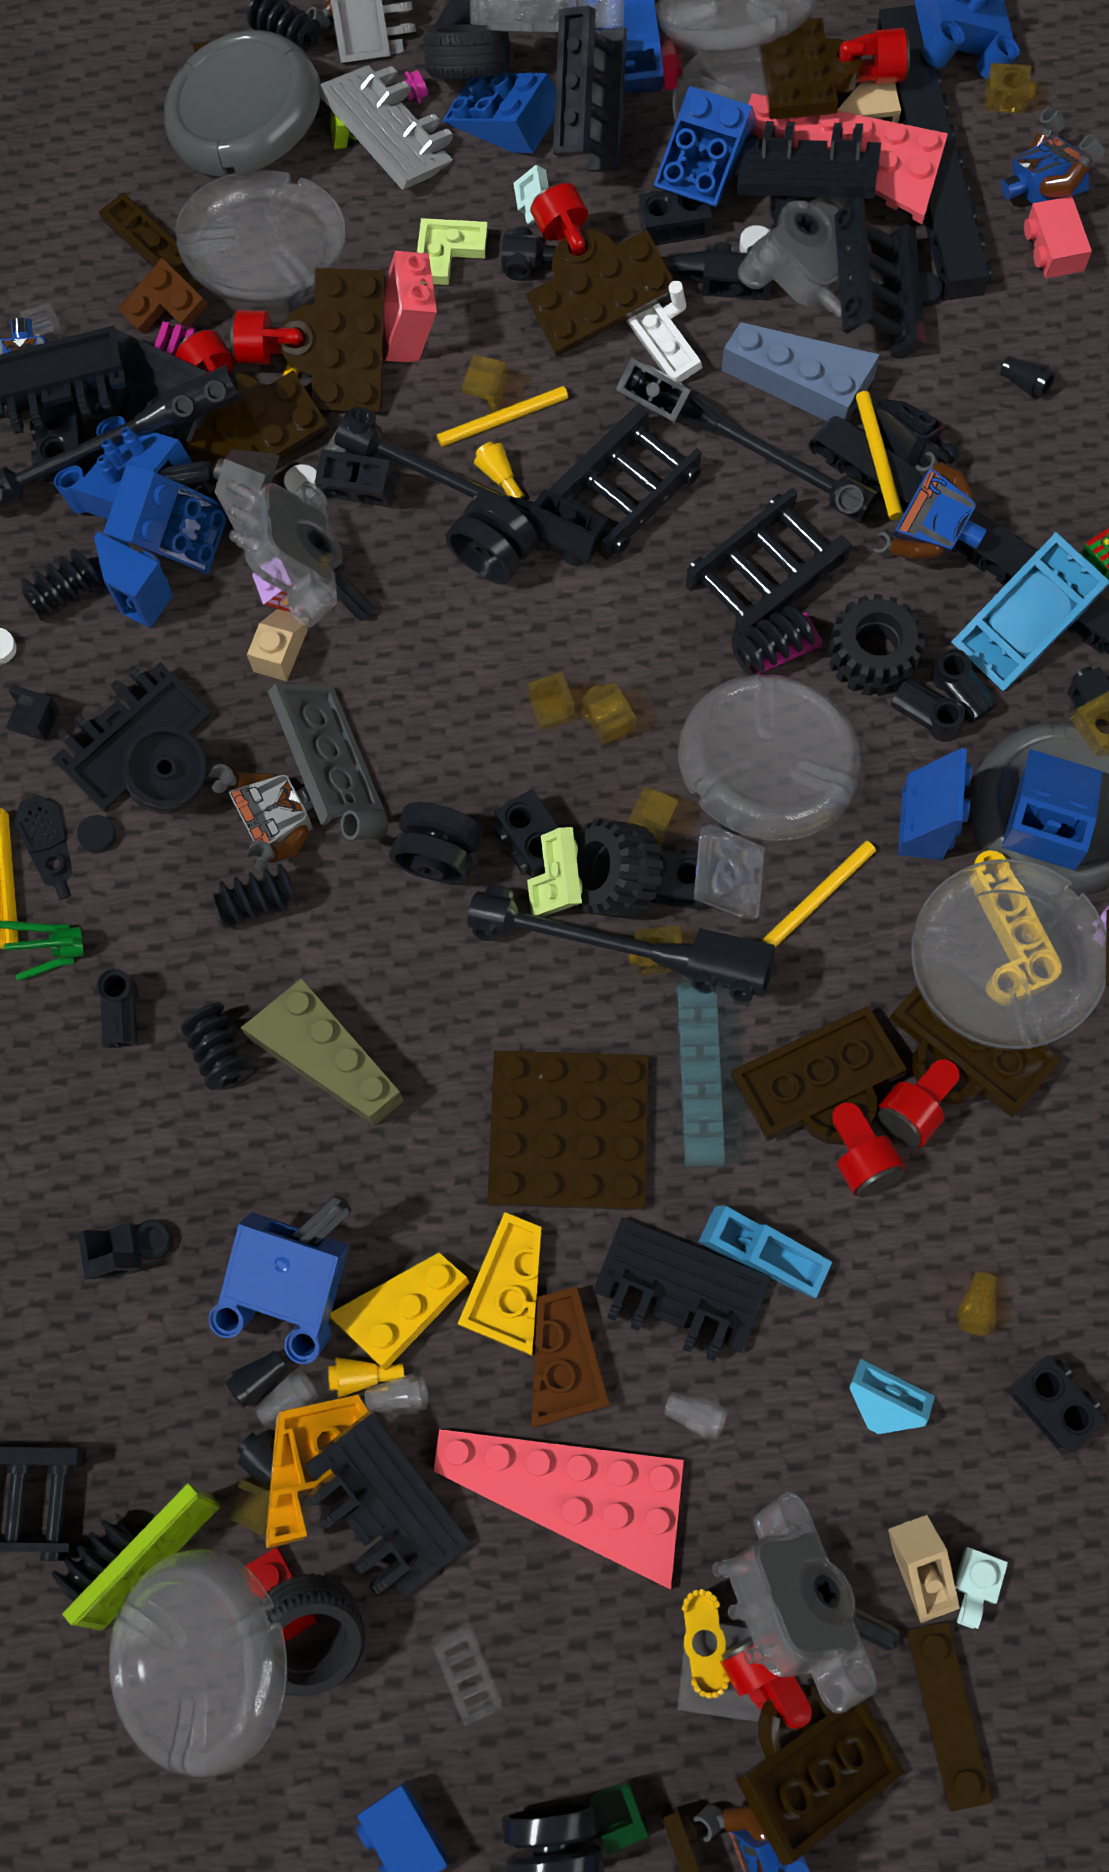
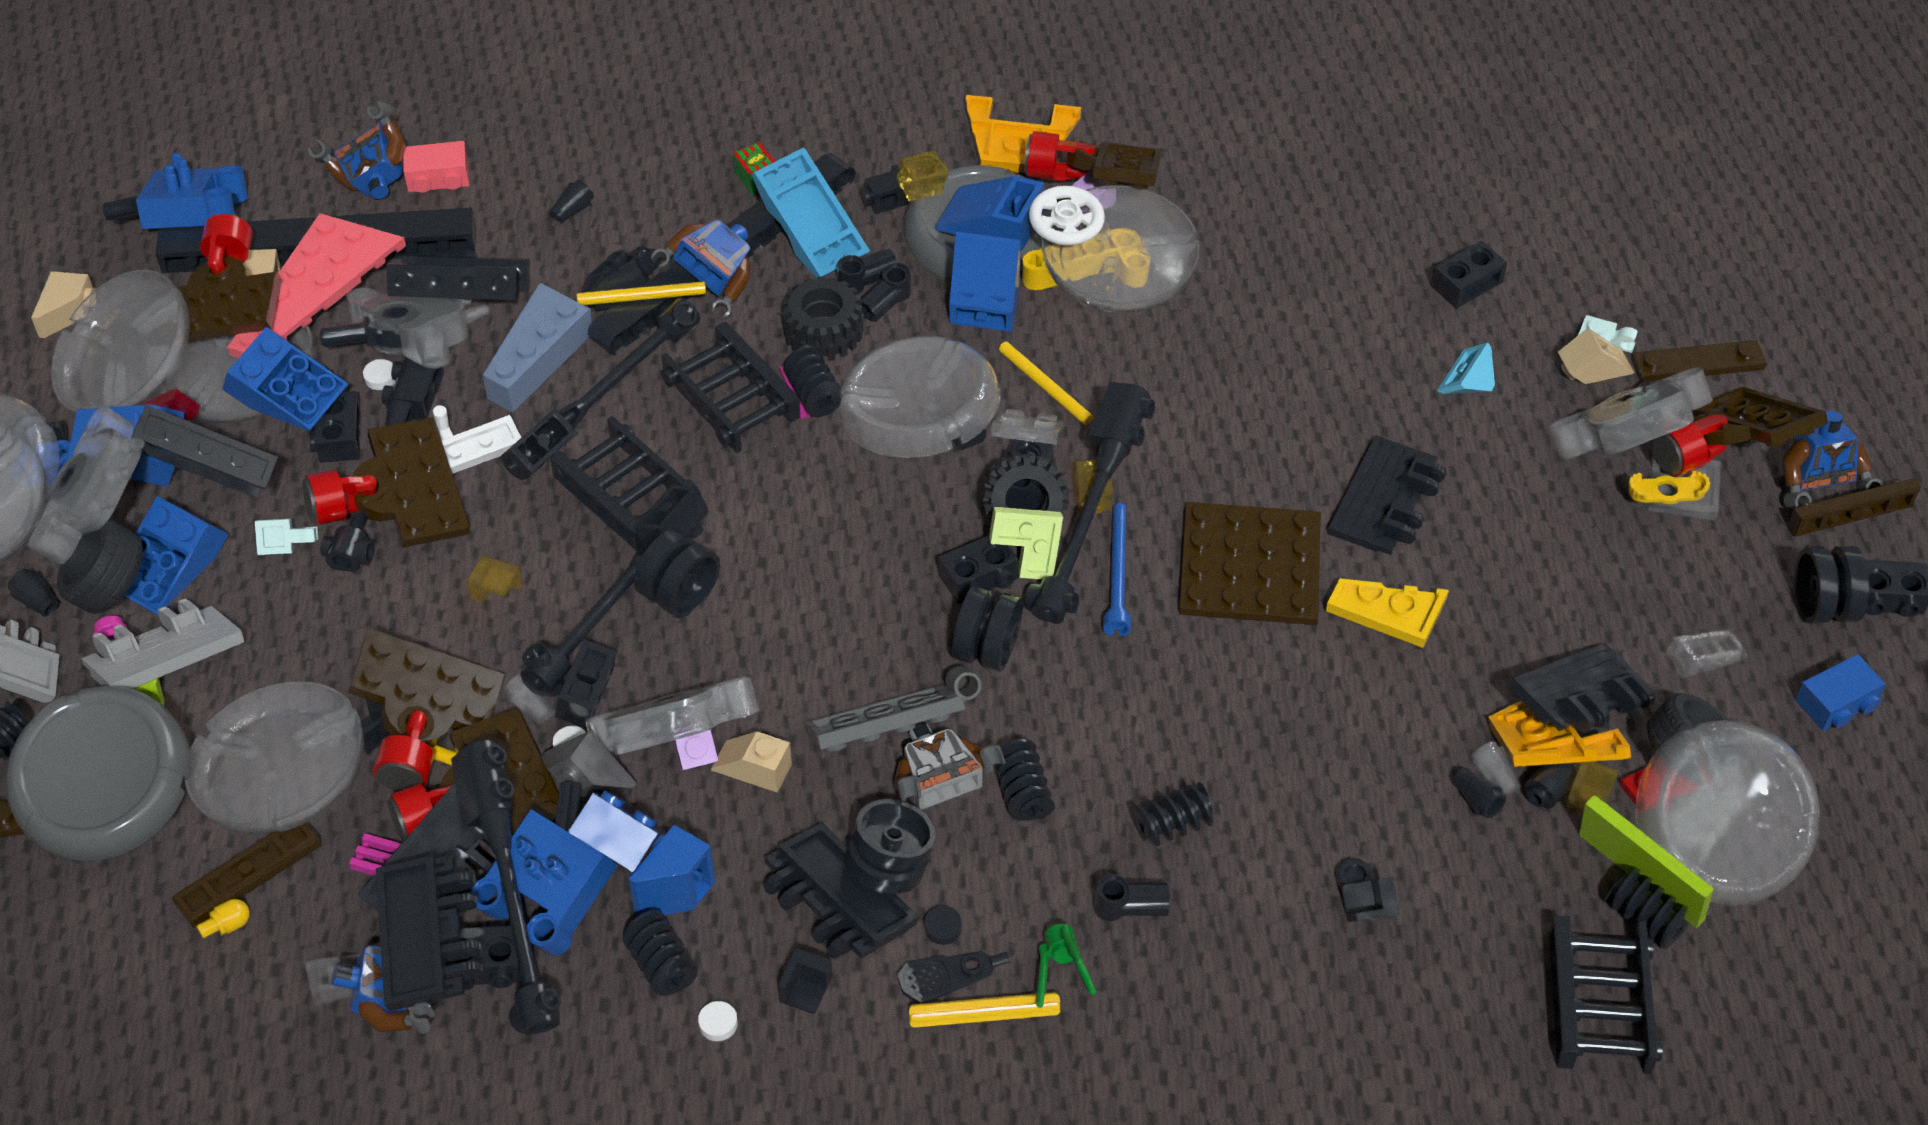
camera: 90 degrees left, 20 degrees down
reddish brown plate [118,258,209,334] -> none
blue piece [208,1195,352,1364] -> none
olive wedge [241,979,404,1126] -> none
yellow cone [328,1357,404,1398] -> none
yellow wing [330,1253,470,1370] -> none
clear cone [365,1373,428,1415] -> none
coral window [384,251,437,362] -> none
yellowish green plate [417,218,488,285] -> none
coral wing [434,1429,684,1590] -> none
yellow bar [436,386,568,448] -> none
yellow cone [473,442,525,499] -> none
clear yellow panel [527,672,575,731] -> none
reddish brown wing [531,1286,610,1429] -> none
clear yellow brick [582,681,636,746] -> none
dark green panel [589,1779,648,1855] -> none
clear yellow panel [627,786,678,846] -> none
clear cone [664,1392,728,1440] -> none
clear light blue beam [676,981,725,1168] -> none
dark azure slope [698,1206,832,1298] -> none
dark brown plate [731,1006,907,1198] -> none
black hinge [737,121,881,199] -> none
dark brown plate [876,961,1061,1148] -> none
clear yellow cone [956,1272,997,1336] -> none
clear yellow brick [984,63,1036,114] -> none
none -> yellow cylinder [196,899,250,939]
none -> white plate [1029,186,1105,245]
none -> blue piece [1103,503,1131,636]

